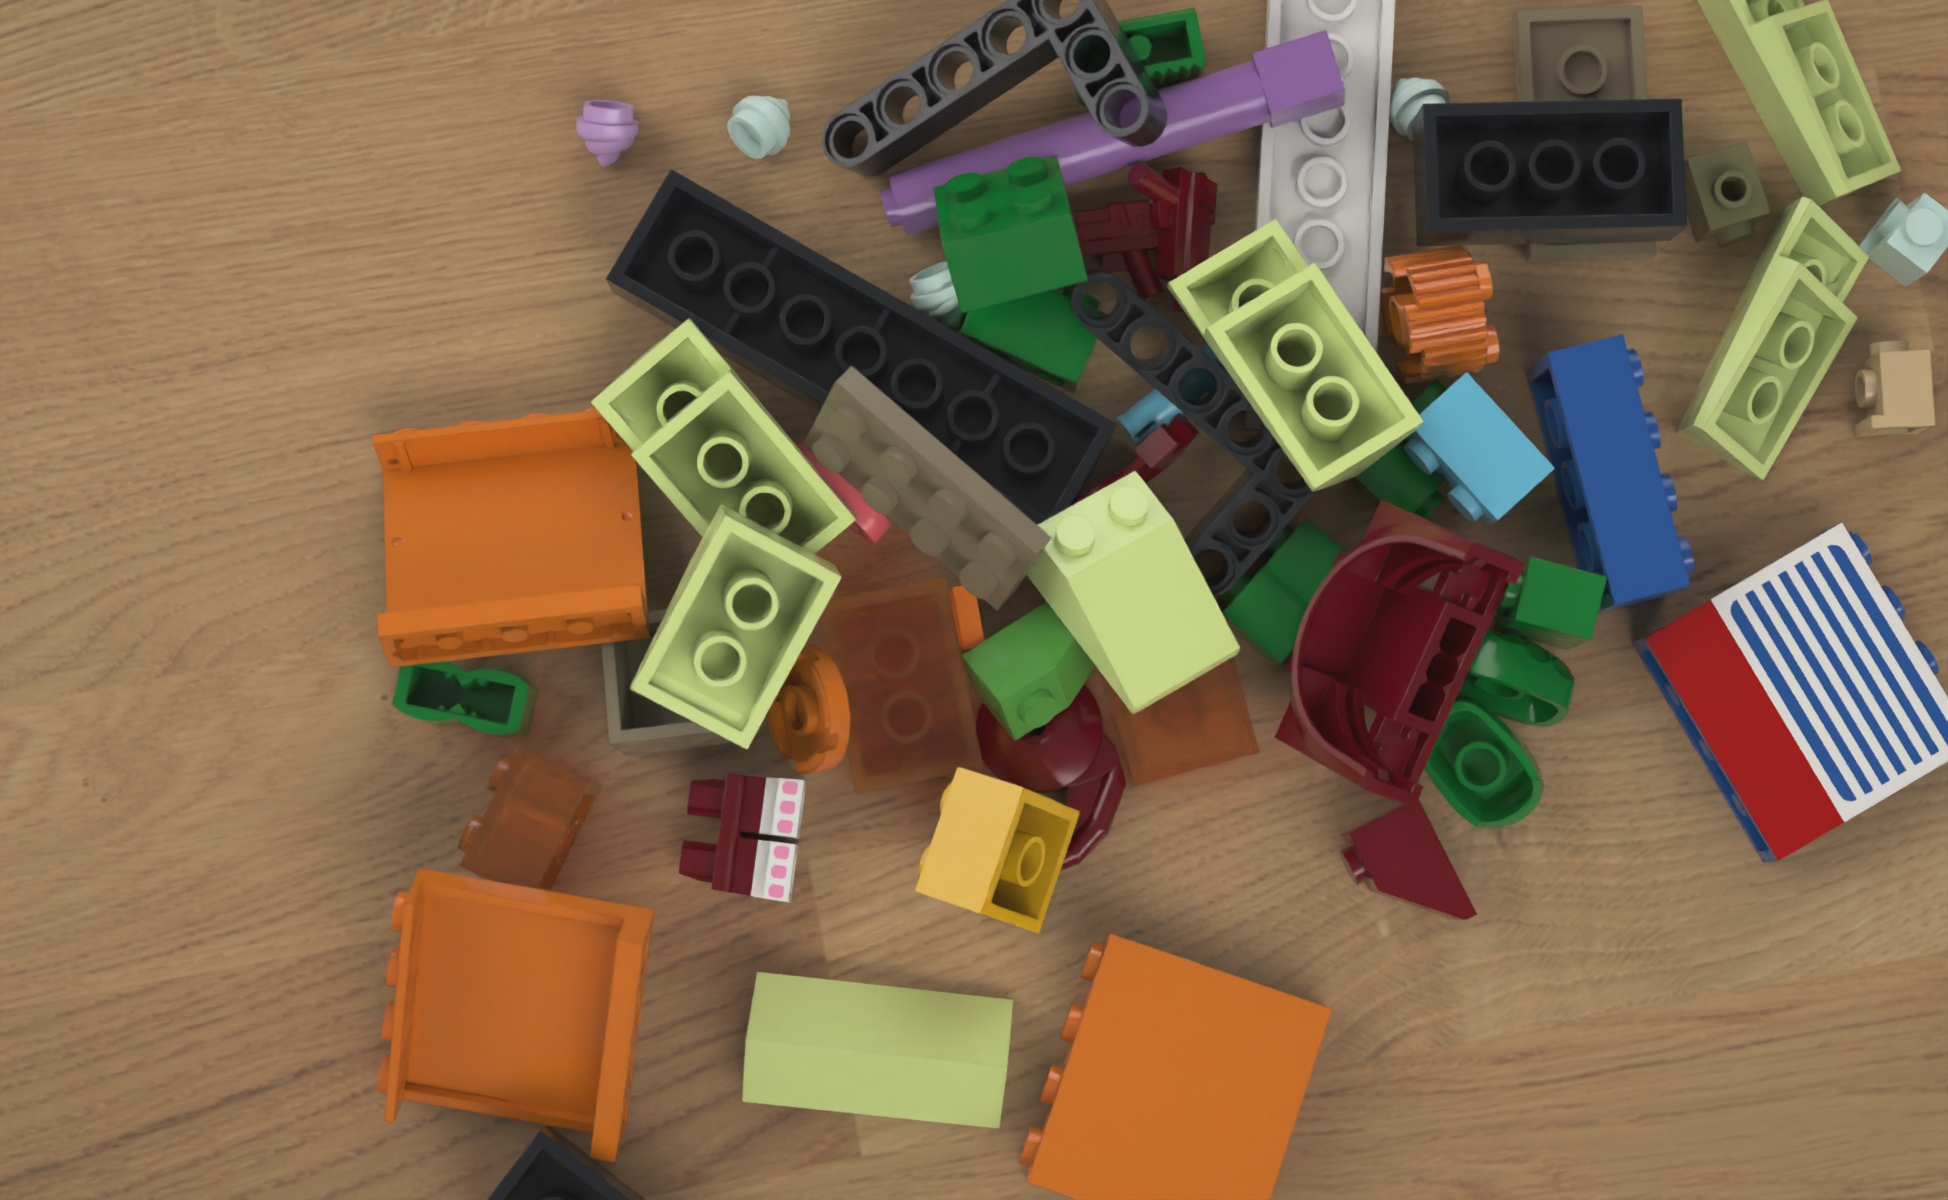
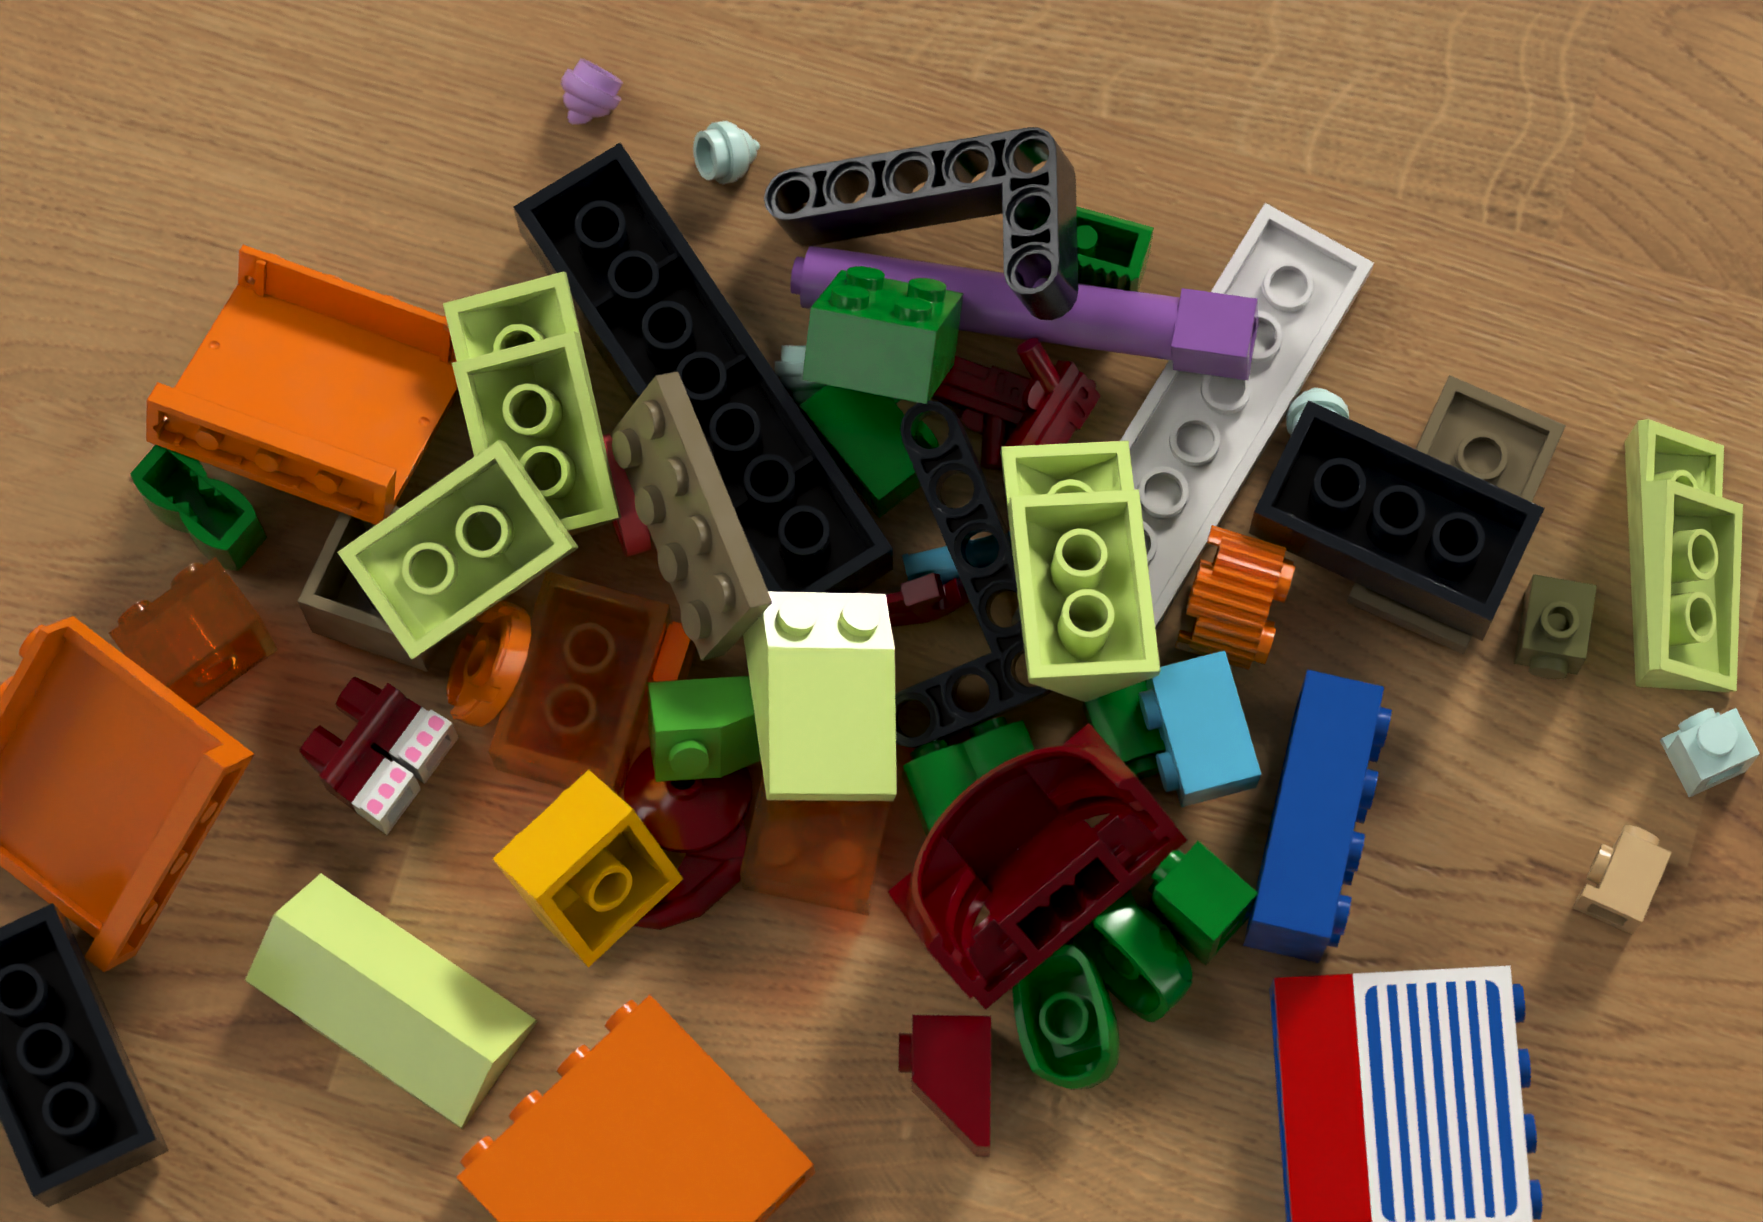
camera: 35 degrees right, 10 degrees down
yellowish green slope [1676,196,1869,481] -> none

